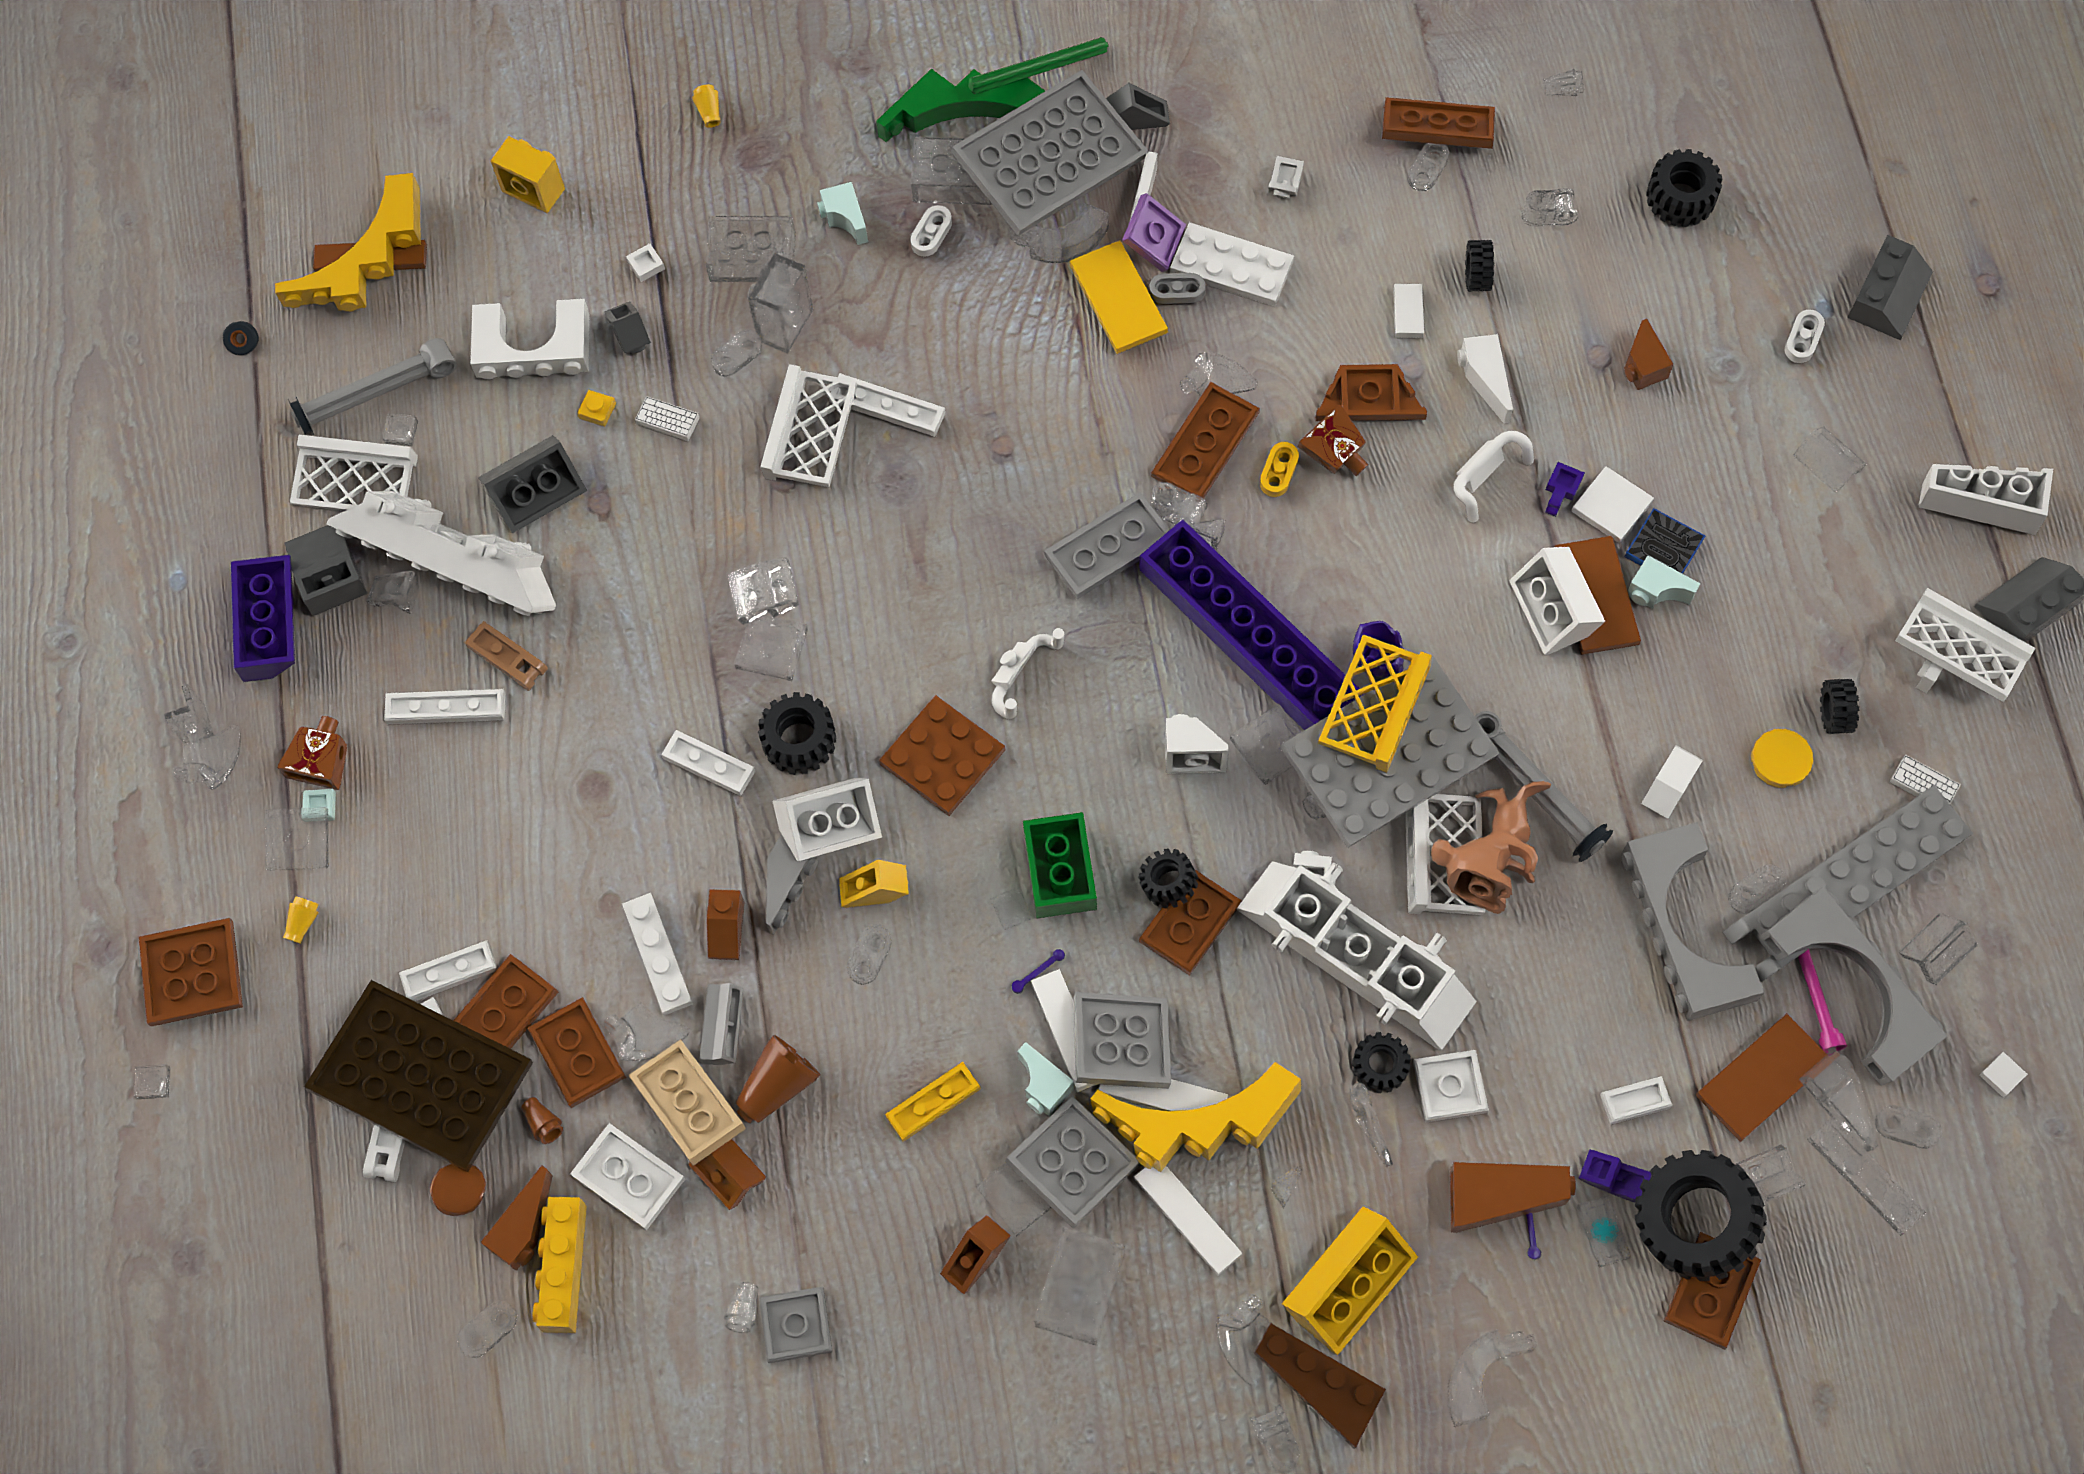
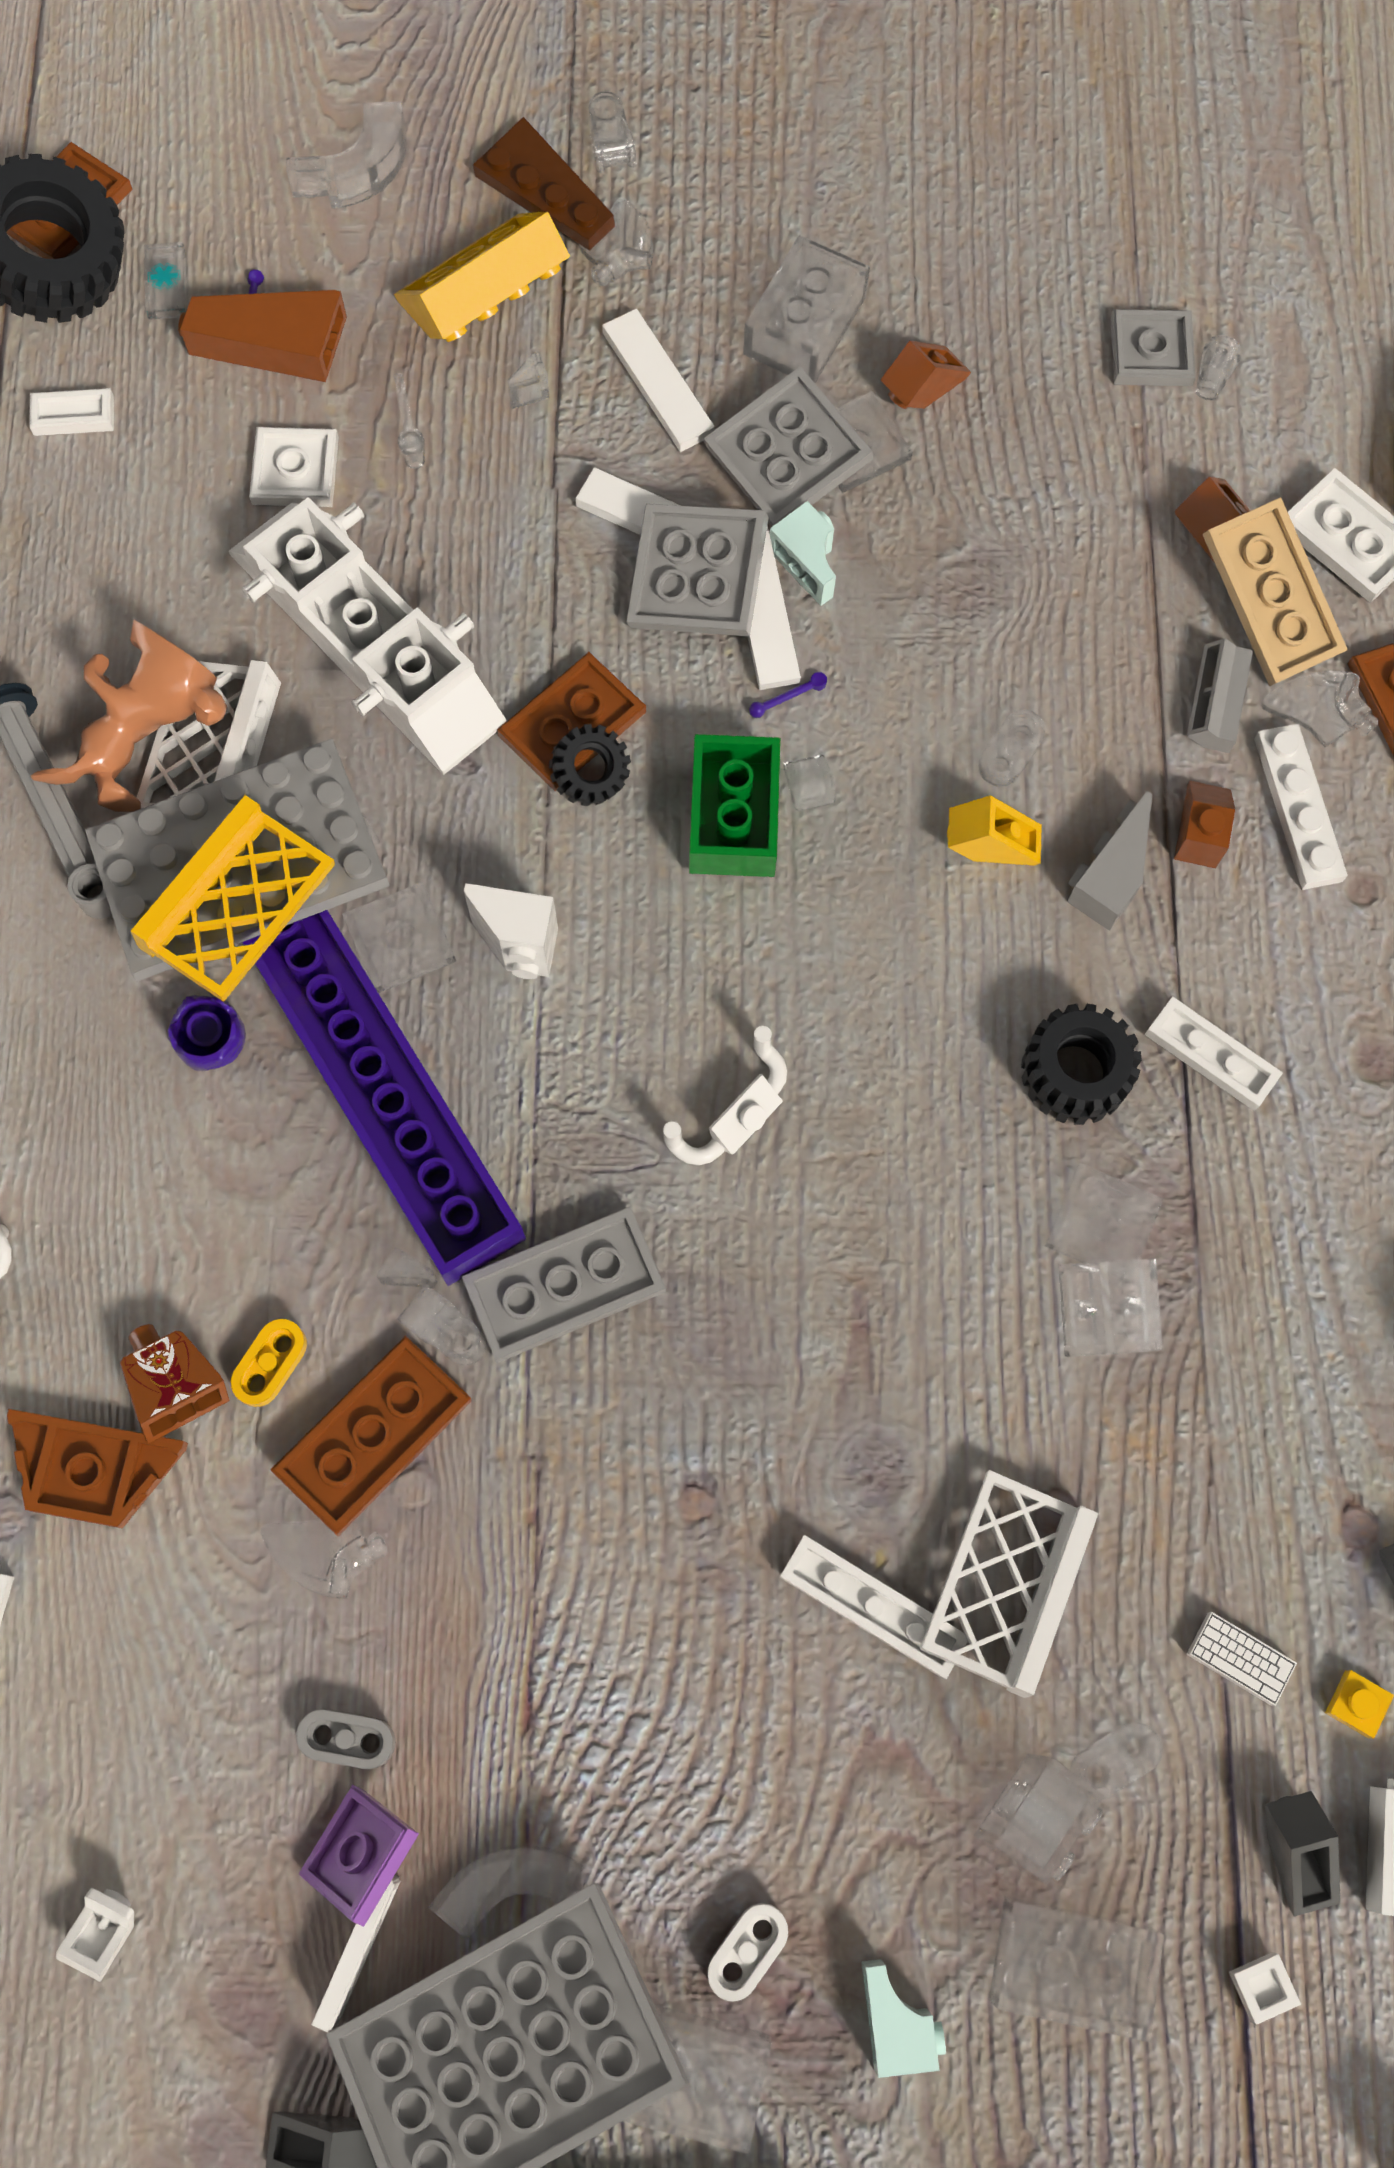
camera: 175 degrees left, 5 degrees up
dark orange cone [735,1035,820,1123] -> none
white slope [773,778,882,861] -> none
dark orange plate [879,695,1006,816] -> none
yellow tile [885,1062,981,1142] -> none
yellow tile [1070,240,1168,354] -> none
yellow arch [1090,1062,1301,1172] -> none
white plate [1170,222,1294,307] -> none
white bracket [1293,851,1337,885] -> none
black tyre [1352,1032,1411,1093] -> none
dark purple slope [1579,1149,1653,1203] -> none

